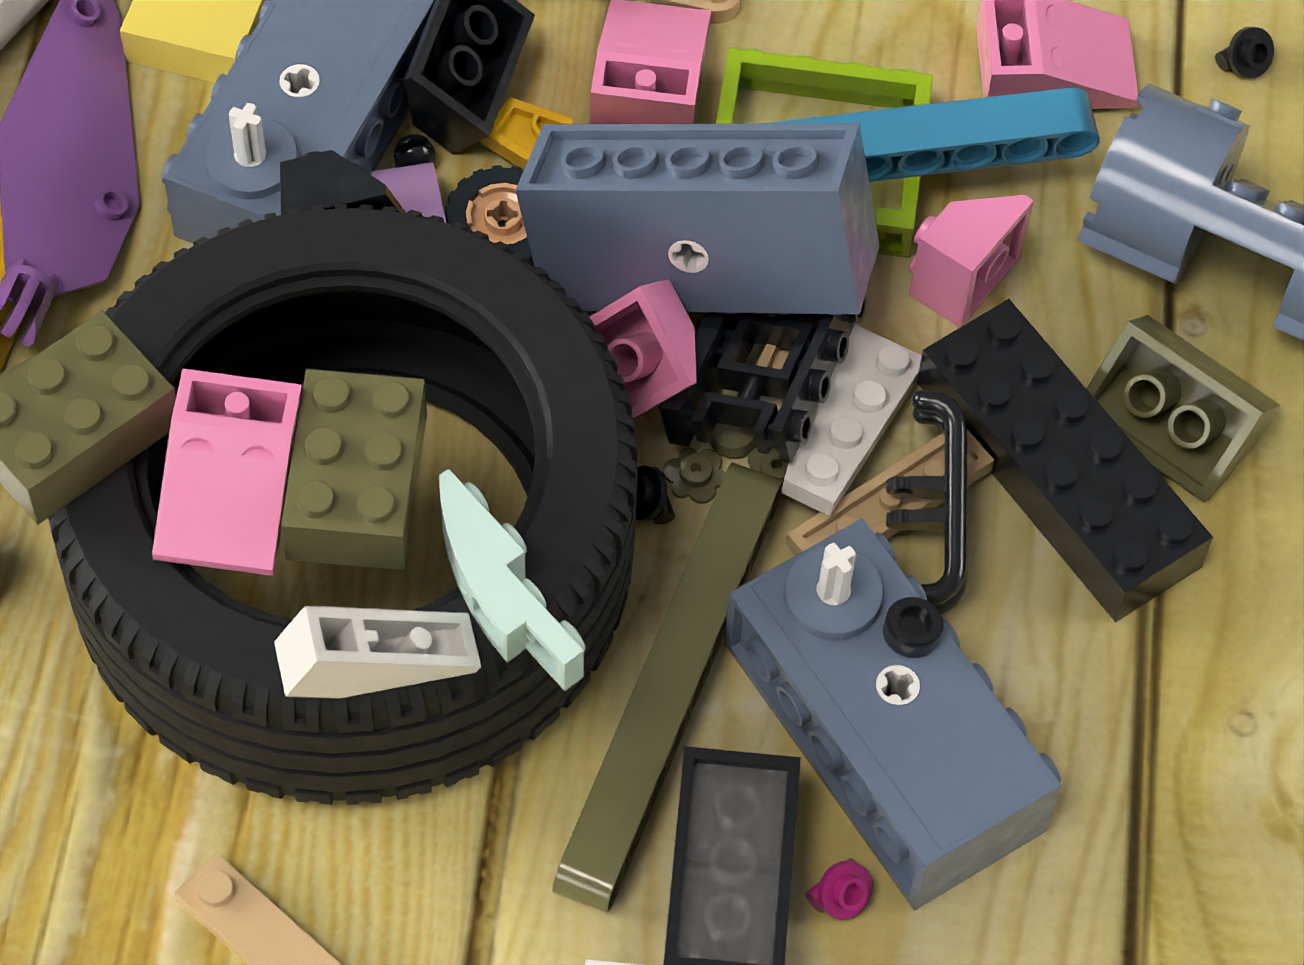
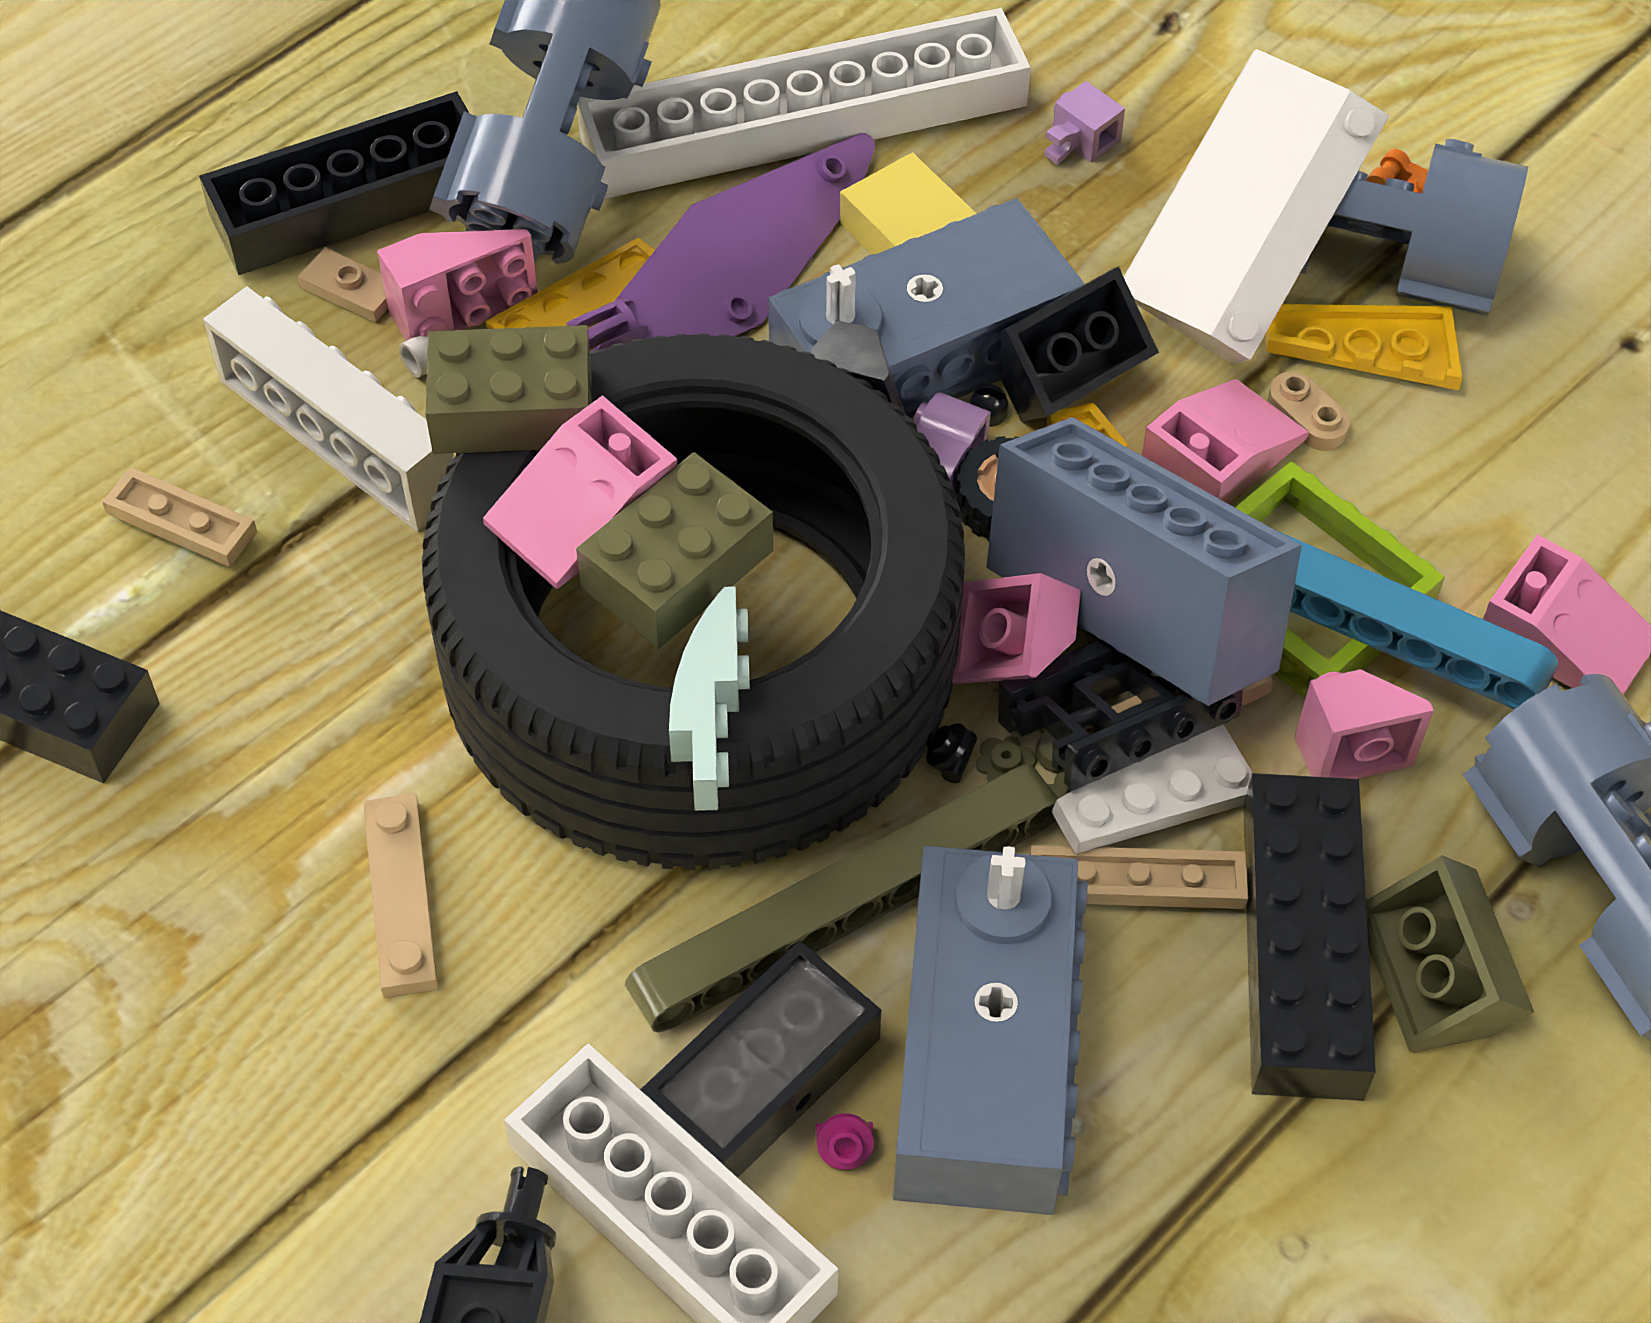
camera: 40 degrees right, 5 degrees down
white slope [274,606,481,698] -> none
black tile [883,597,944,658] -> none
black piece [886,390,967,614] -> none

